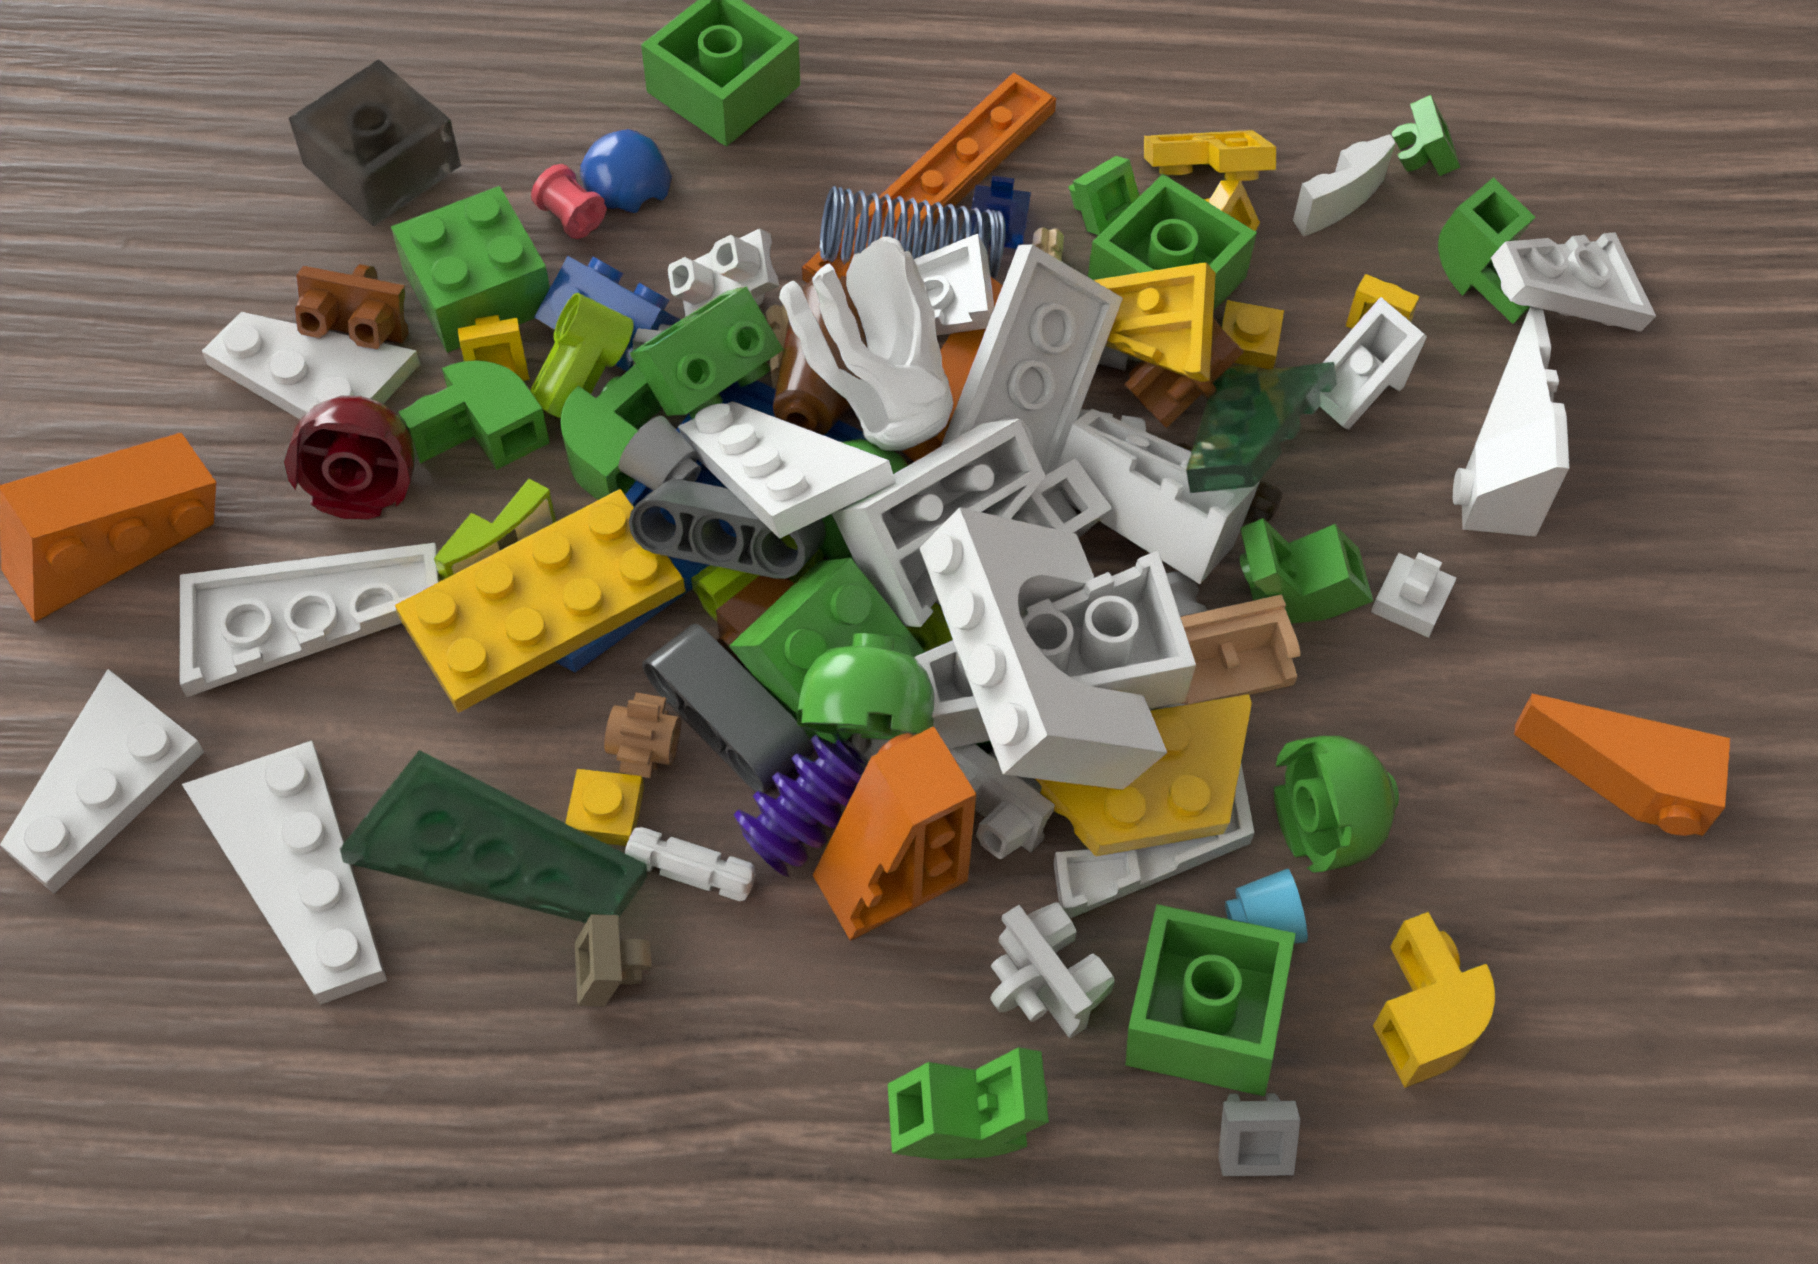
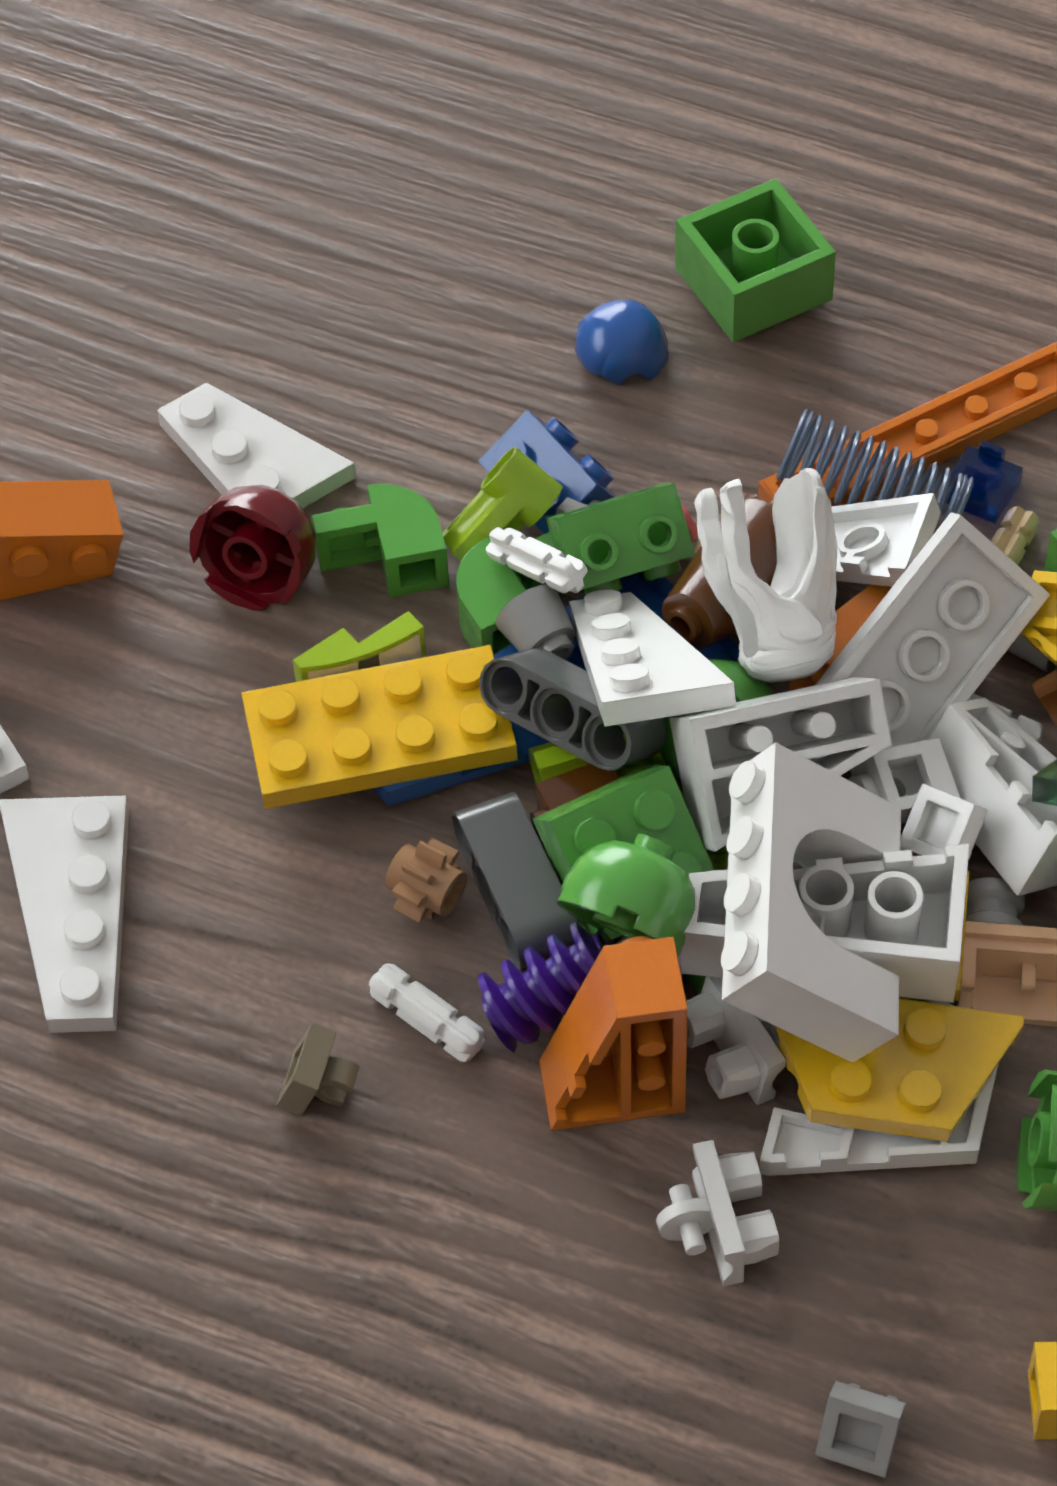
camera: 25 degrees right, 5 degrees down
white wing [180,543,441,697] -> none
clear smoke brick [288,59,462,227] -> none
dark orange hips [295,264,409,350] -> none
clear green wing [340,750,647,923] -> none
bright green brick [391,186,550,353] -> none
yellow tile [458,314,530,381] -> none
coral bush [531,164,607,239] -> none
yellow plate [564,769,644,846] -> none
white hips [668,228,779,317] -> none
bright green brick [888,1047,1049,1160] -> none
bright green brick [1125,904,1296,1096] -> none
medium azure hat [1225,868,1308,944] -> none
none -> white axle [486,527,588,593]
none -> white tile [900,783,988,860]

